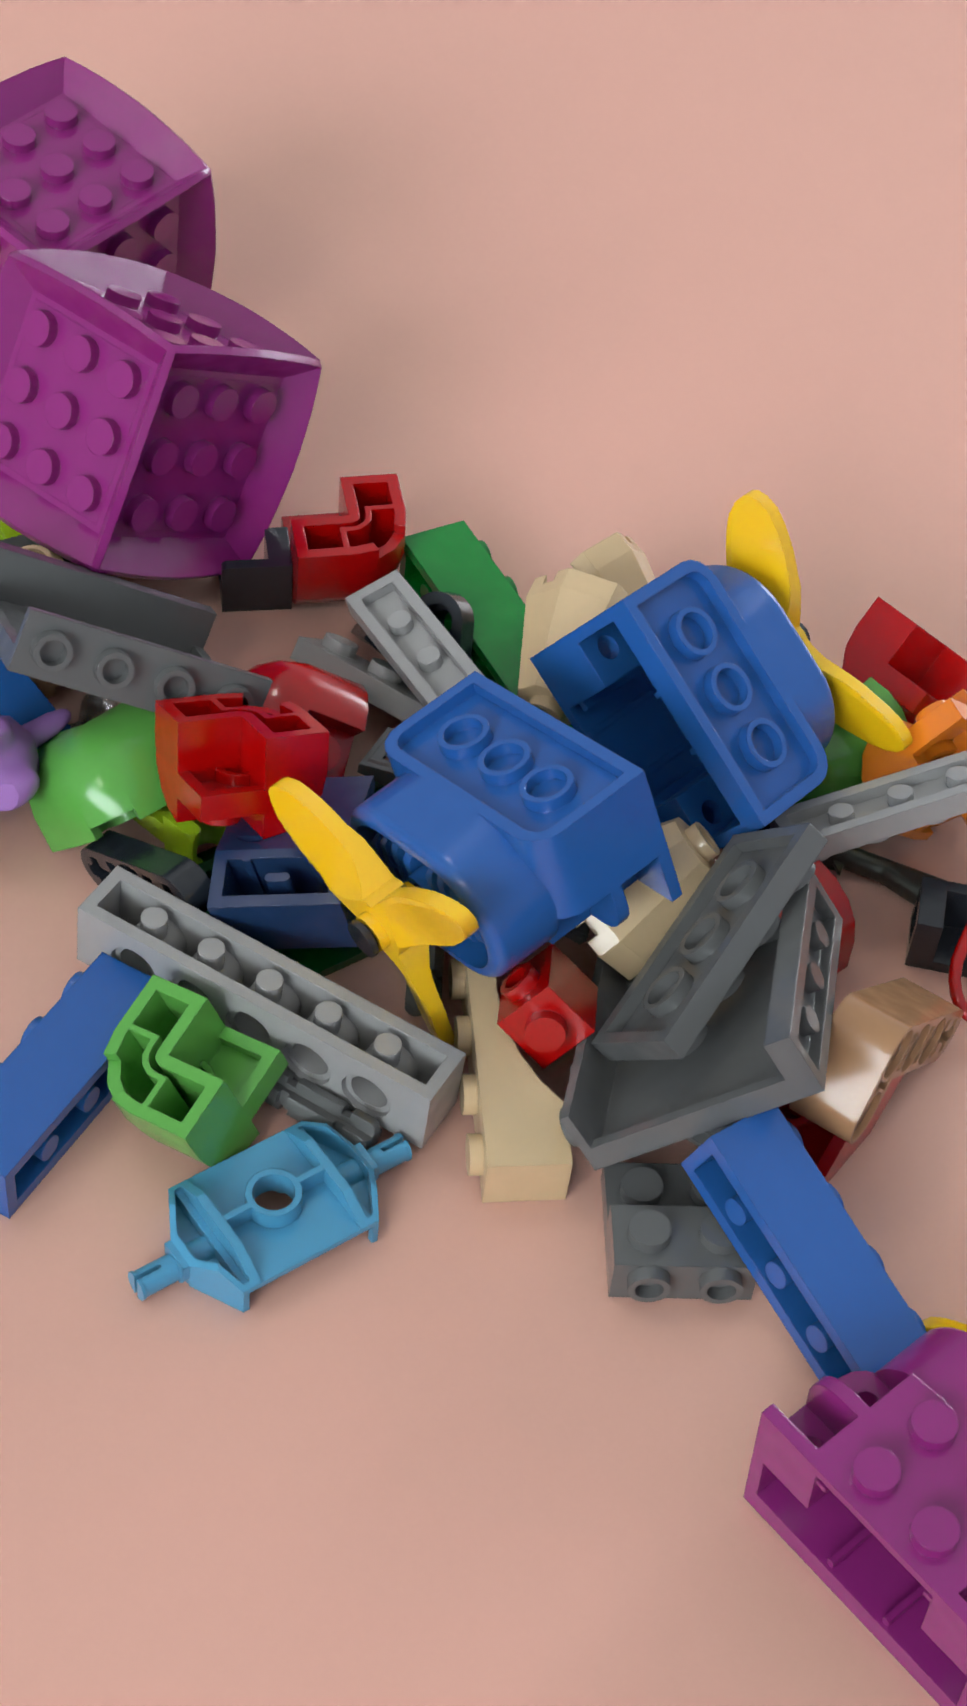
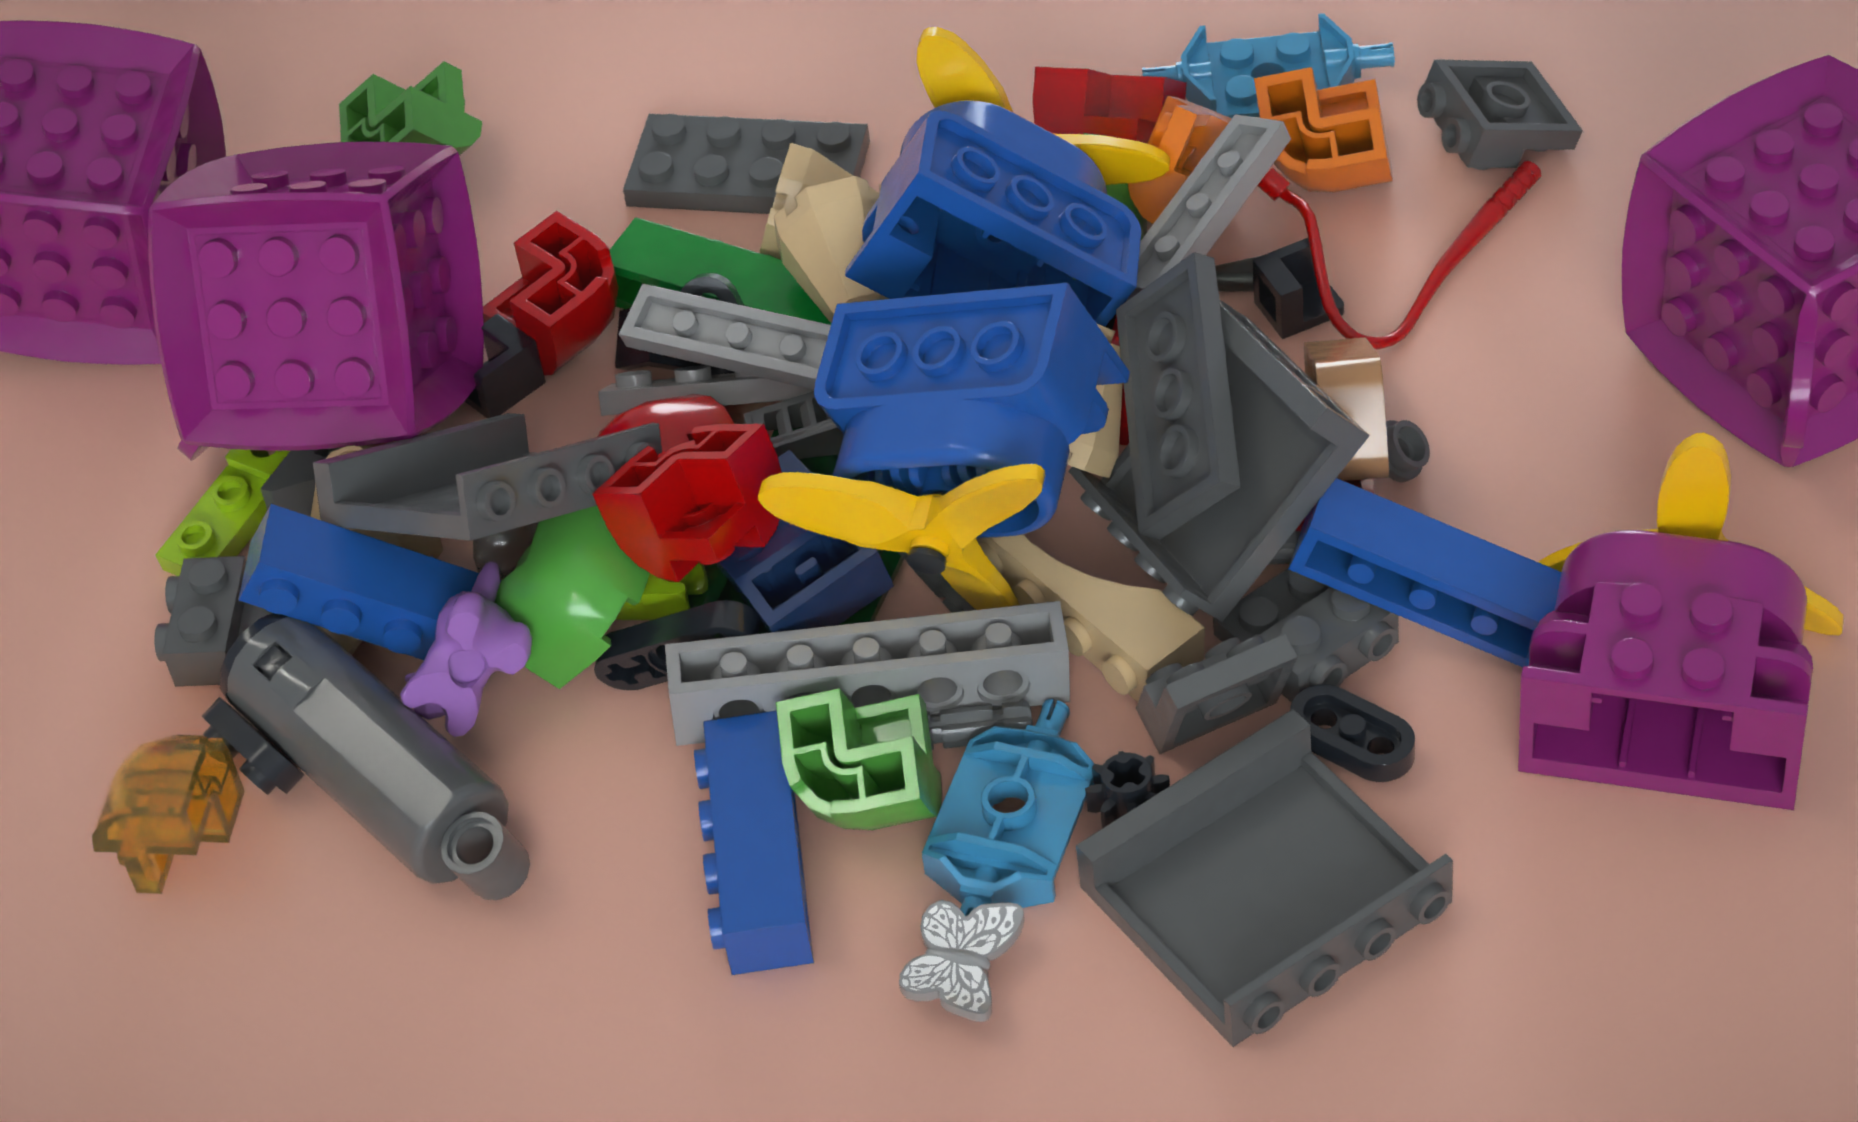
camera: 25 degrees left, 0 degrees up
red brick [497,944,598,1069] -> none
none -> bright green brick [339,61,483,156]
none -> dark grey plate [623,114,870,214]
none -> light grey animal [899,900,1025,1022]
none -> dark grey panel [1076,709,1453,1047]
none -> black gear [1085,751,1170,829]
none -> dark grey plate [1136,633,1298,754]
none -> black plate [1290,684,1415,782]
none -> dark grey plate [1386,420,1430,482]

